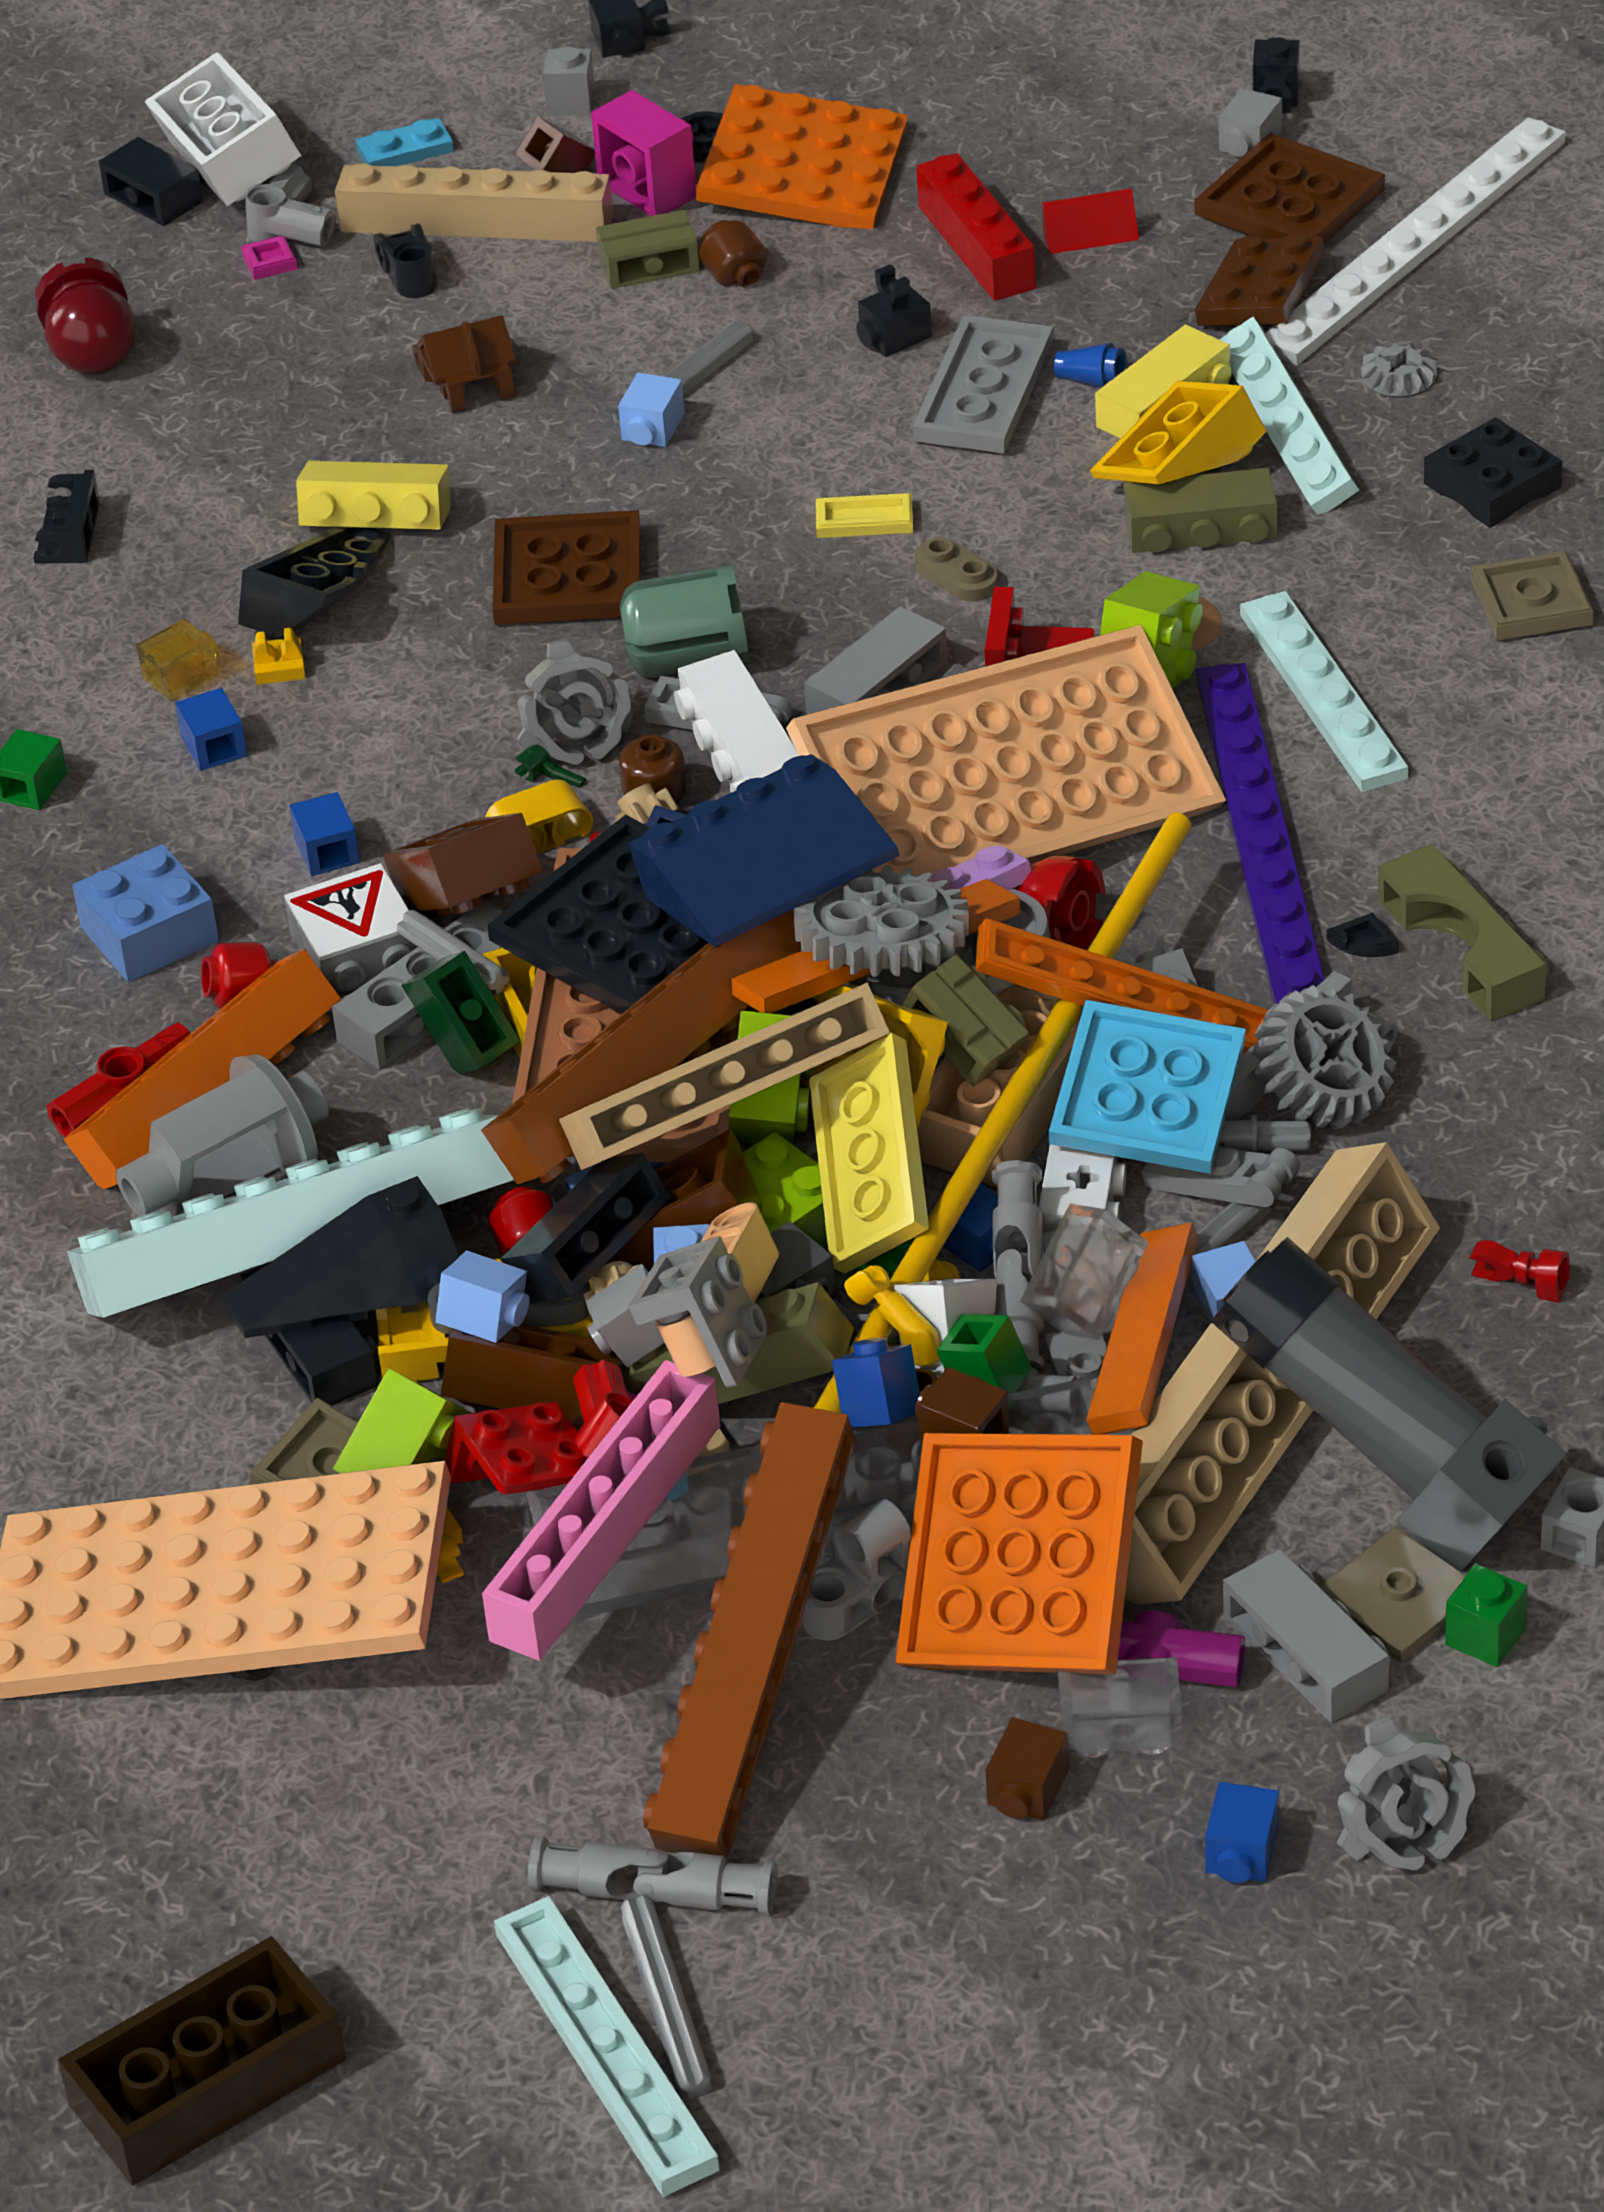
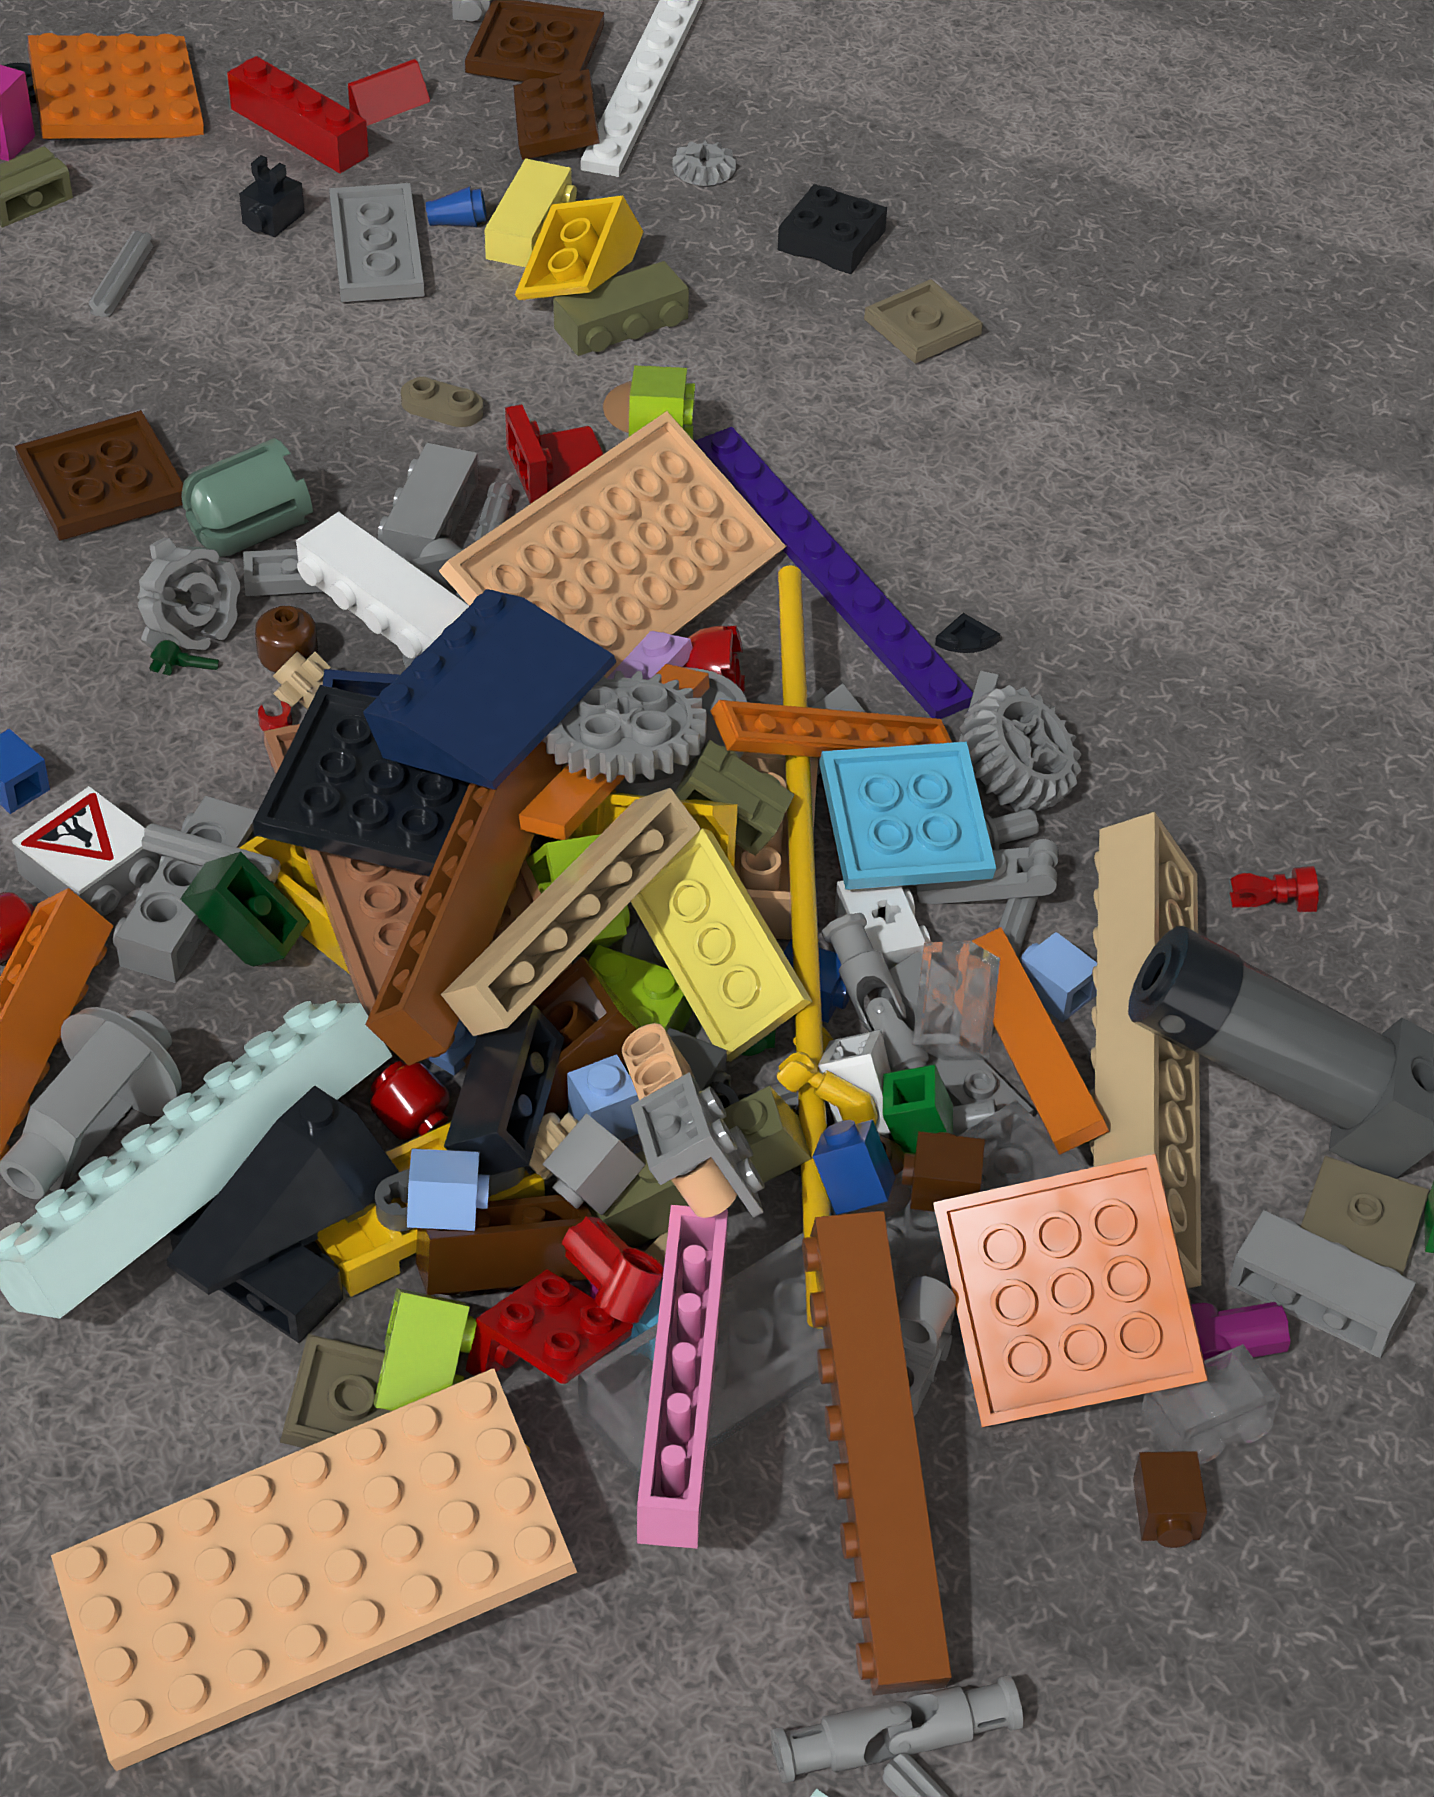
camera: 30 degrees left, 5 degrees up
reddish brown brick [382,812,543,917] -> none
yellow beam [485,779,593,854] -> none
light blue brick [618,372,685,447] -> none
reddish brown head [699,220,767,287] -> none
light yellow tile [816,493,913,538] -> none
blue brick [1205,1781,1279,1883] -> none
light aqua plate [1220,317,1359,515] -> none
light aqua plate [1240,591,1408,792] -> none
olive arch [1378,844,1549,1022] -> none

